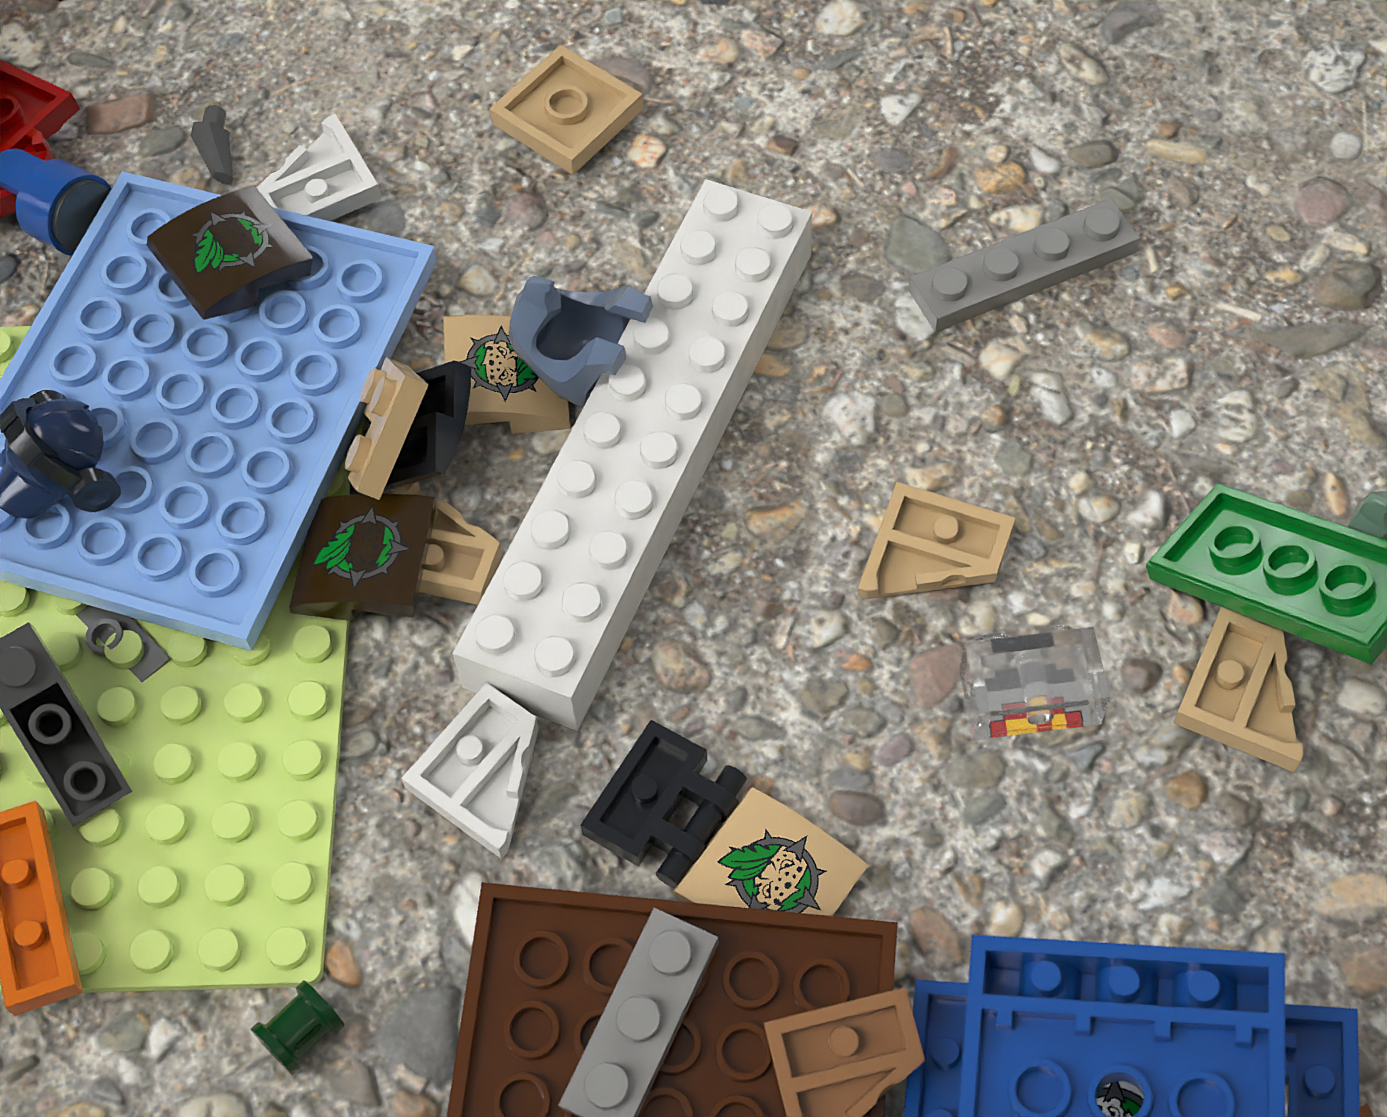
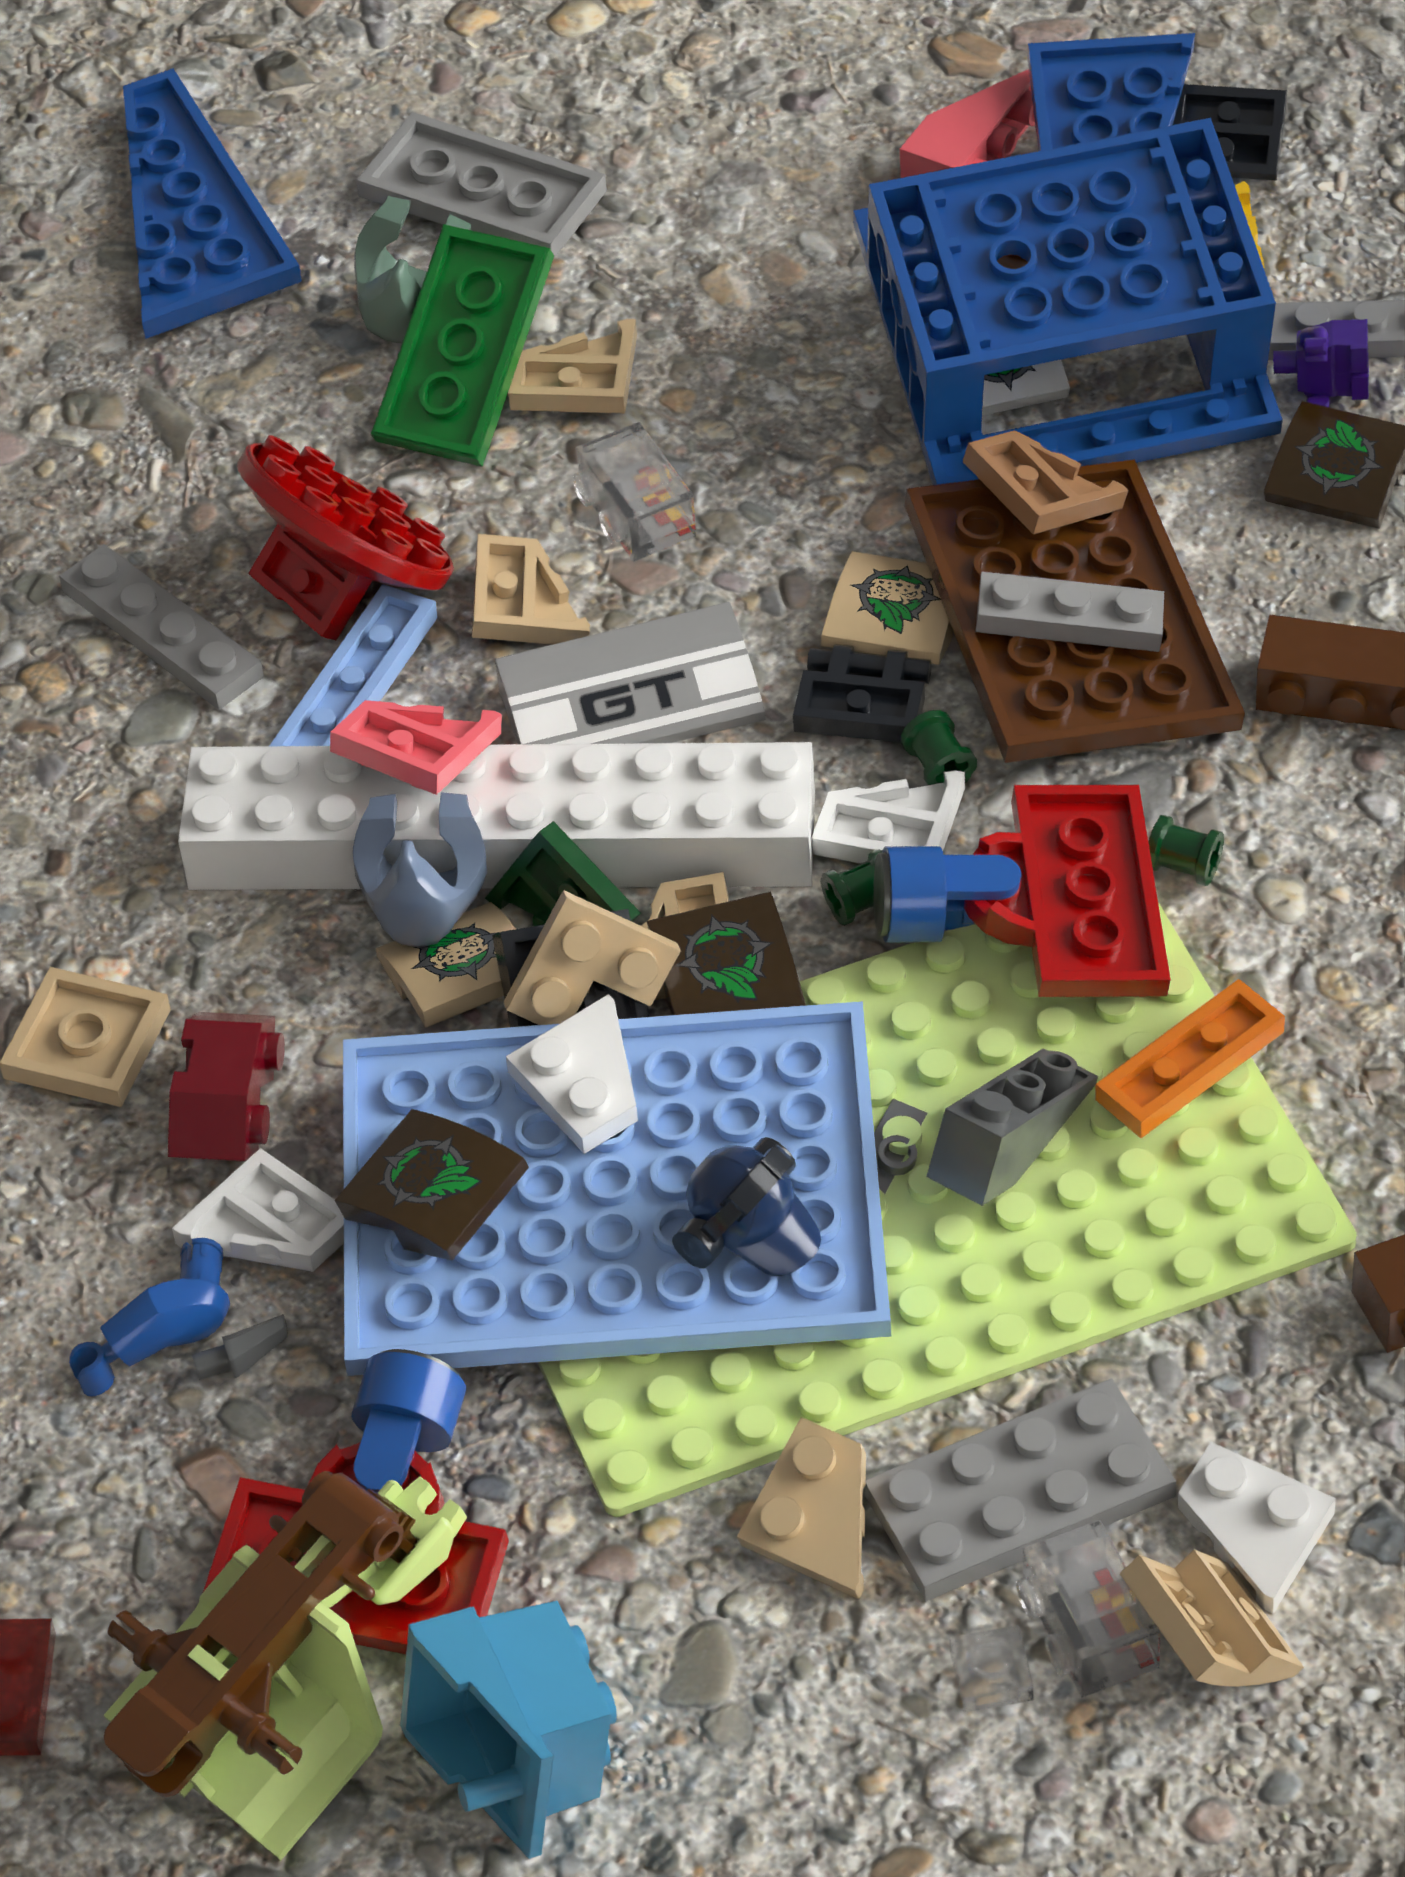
camera: 110 degrees left, 10 degrees down
none -> blue arm [69,1238,230,1396]
none -> dark red brick [168,1012,285,1161]
none -> red bracket [237,435,454,640]
none -> light blue plate [269,584,438,746]
none -> coral wing [330,700,502,795]
none -> dark green wing [485,821,641,926]
none -> light grey slope [495,602,766,744]
none -> white wing [506,994,638,1154]
none -> dark green bush [820,849,883,926]
none -> red plate [874,785,1171,997]
none -> dark green bush [901,710,977,785]

